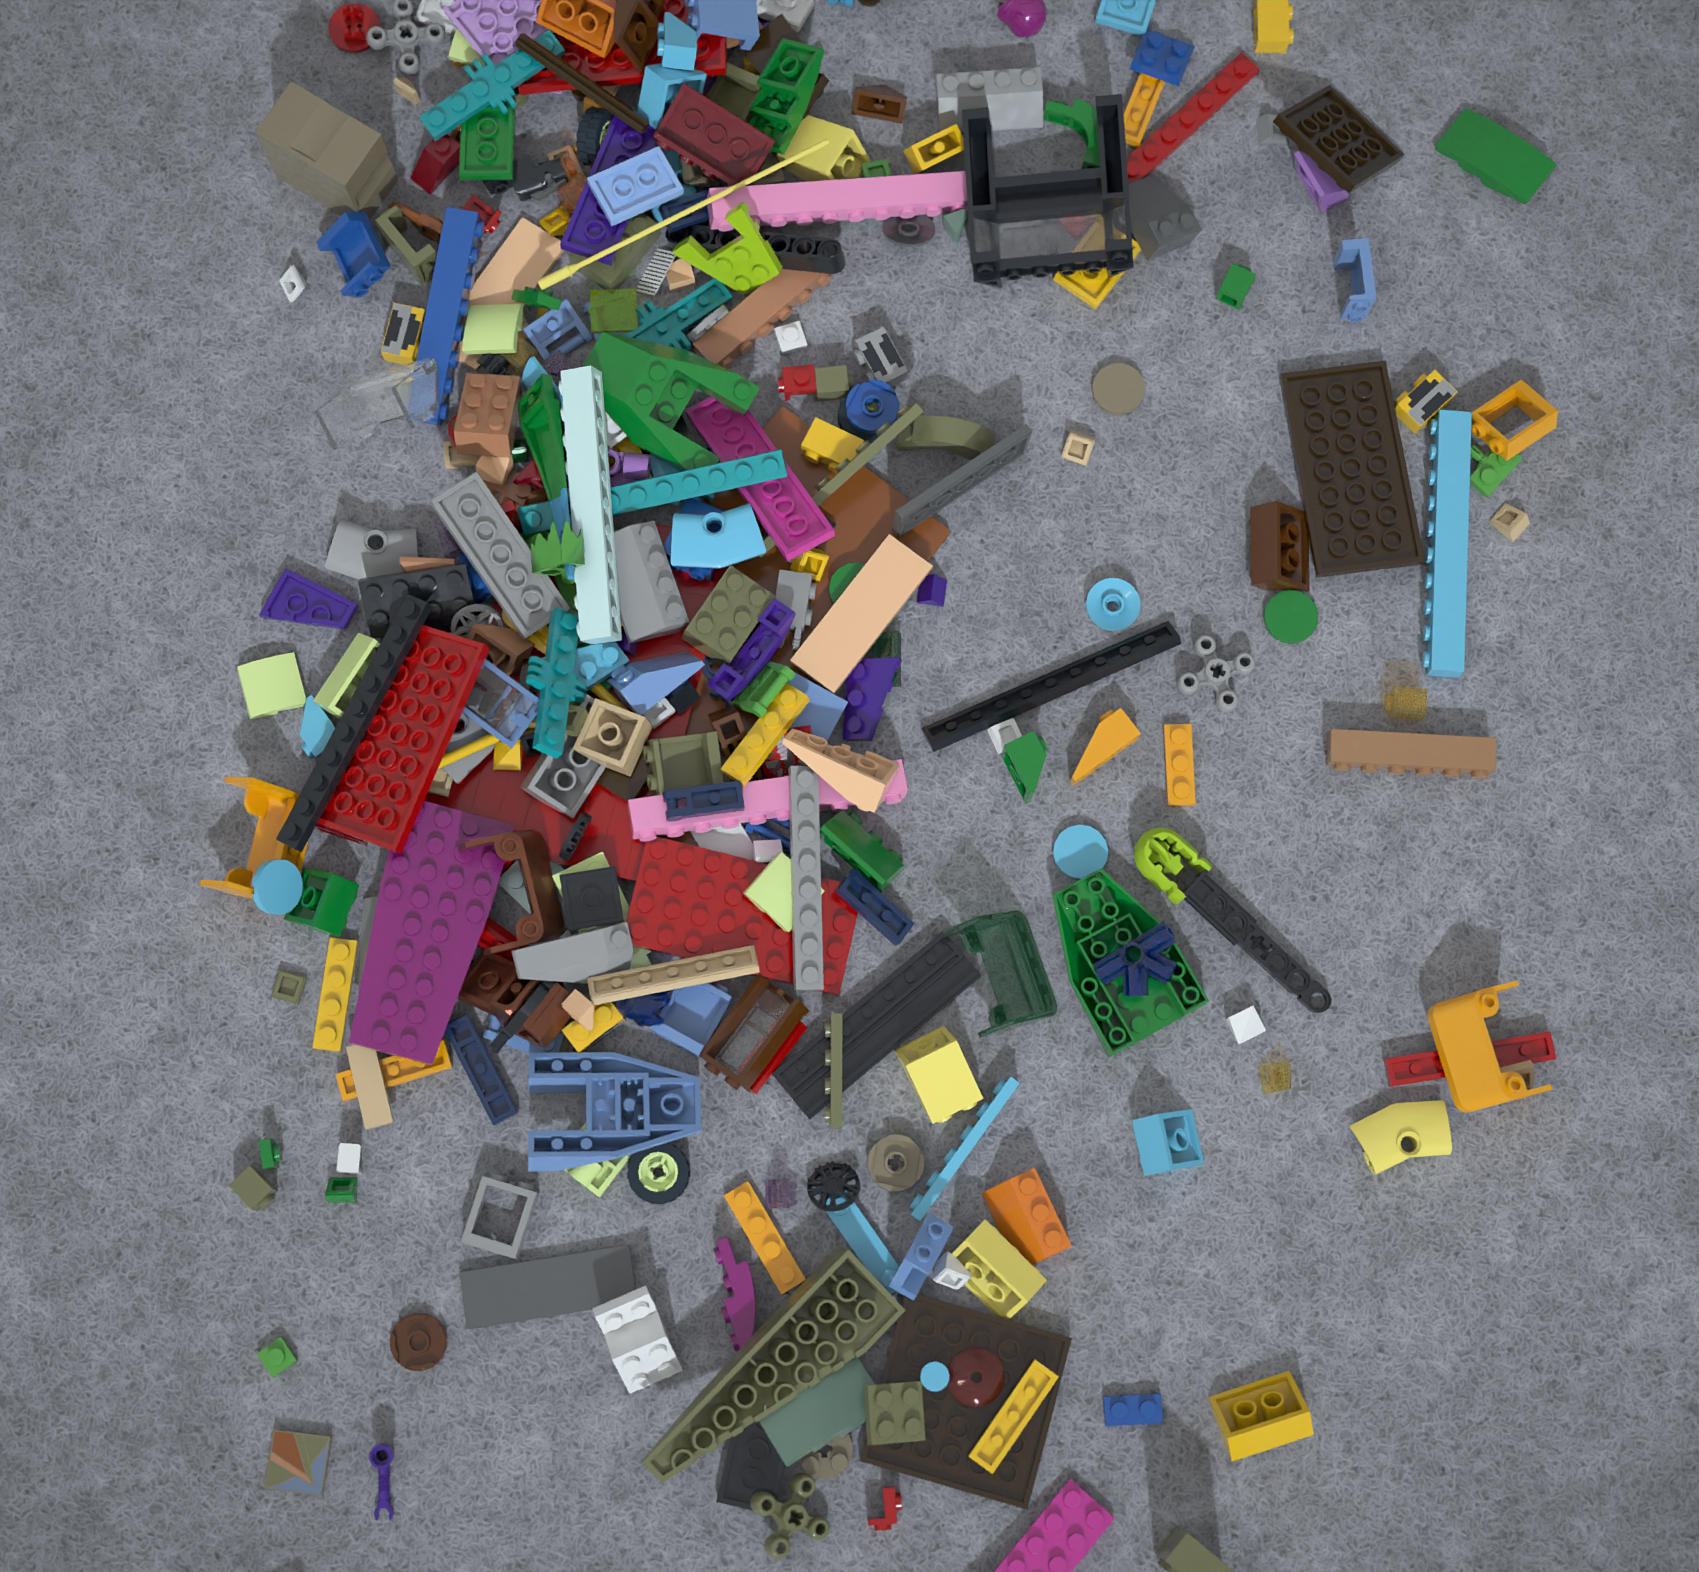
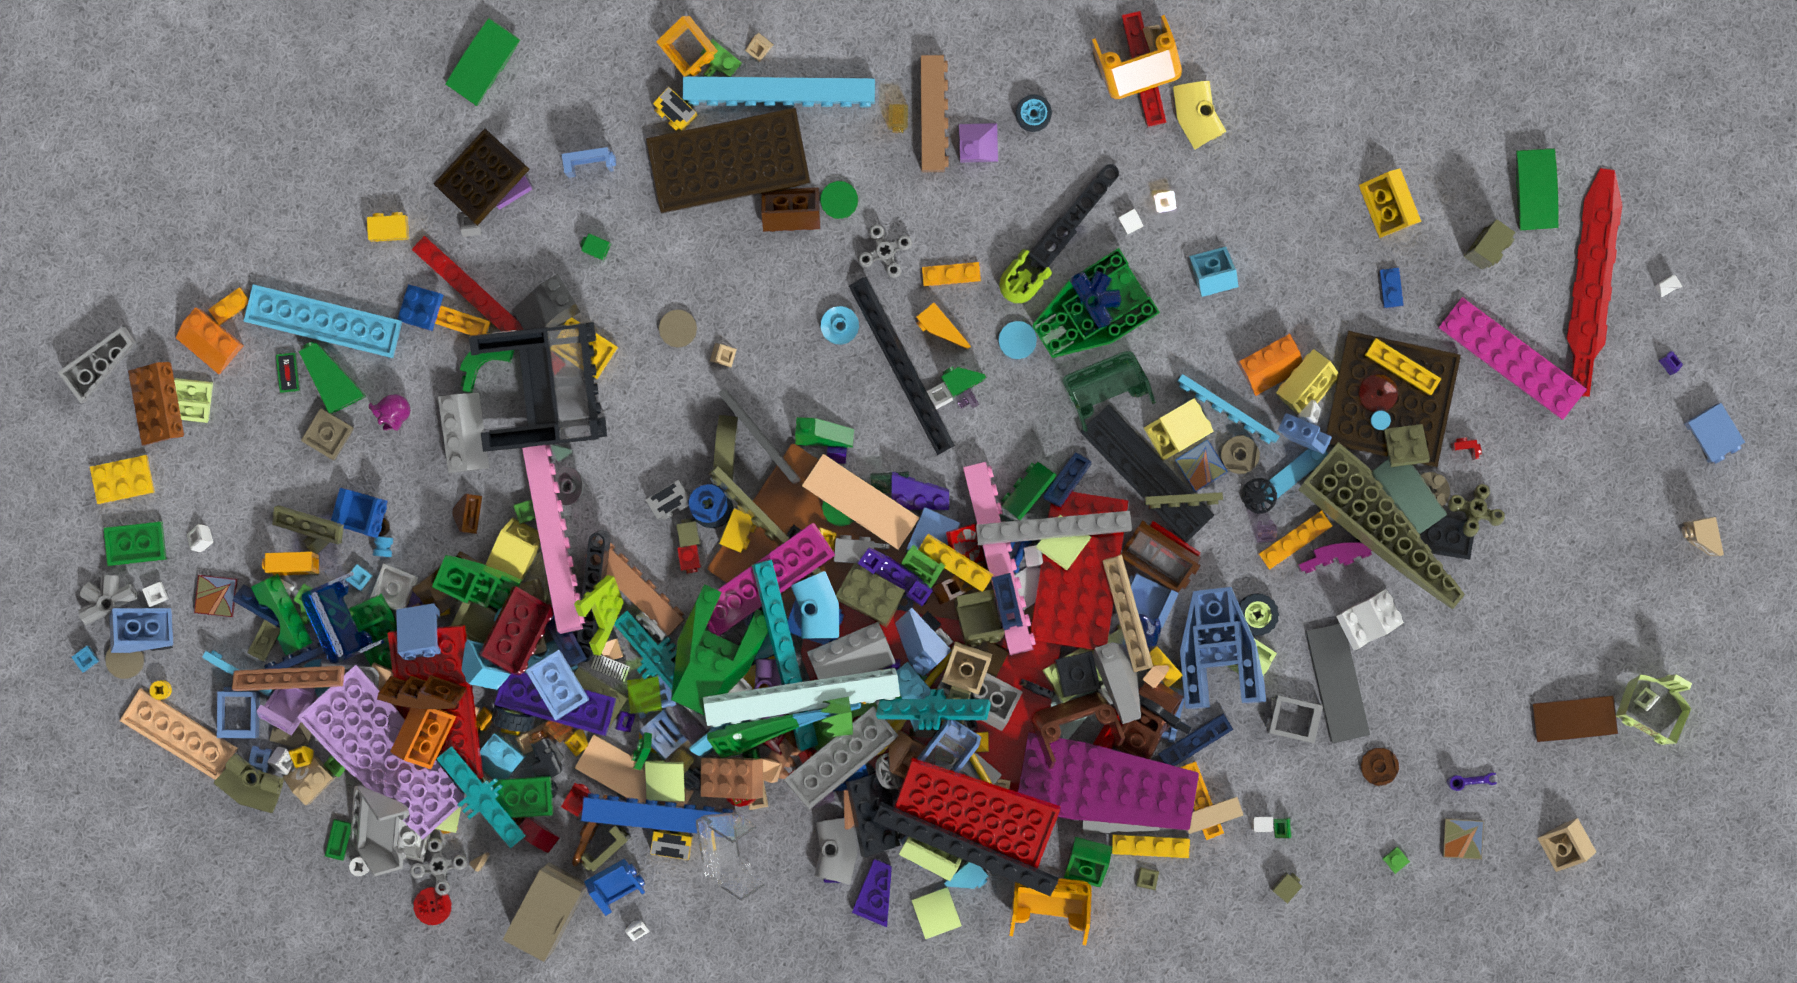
camera: 85 degrees left, 10 degrees up
medium azure tile [252,859,303,915] -> none
green plate [258,1138,283,1170] -> none
dark brown axle [515,33,649,133] -> none
light yellow piece [537,139,829,290] -> none
medium azure slope [657,12,697,71] -> none
white plate [774,321,807,355] -> none
light nougat wedge [782,729,900,813] -> none
yellow brick [903,124,964,175] -> none
none -> medium azure slope [480,732,527,779]
none -> dark purple slope [615,711,636,732]
none -> green slope [795,417,854,448]
none -> clear purple tile [958,388,979,409]
none -> medium lavender slope [959,123,998,163]
none -> wheel [1015,94,1052,132]
none -> tile [1175,440,1228,492]

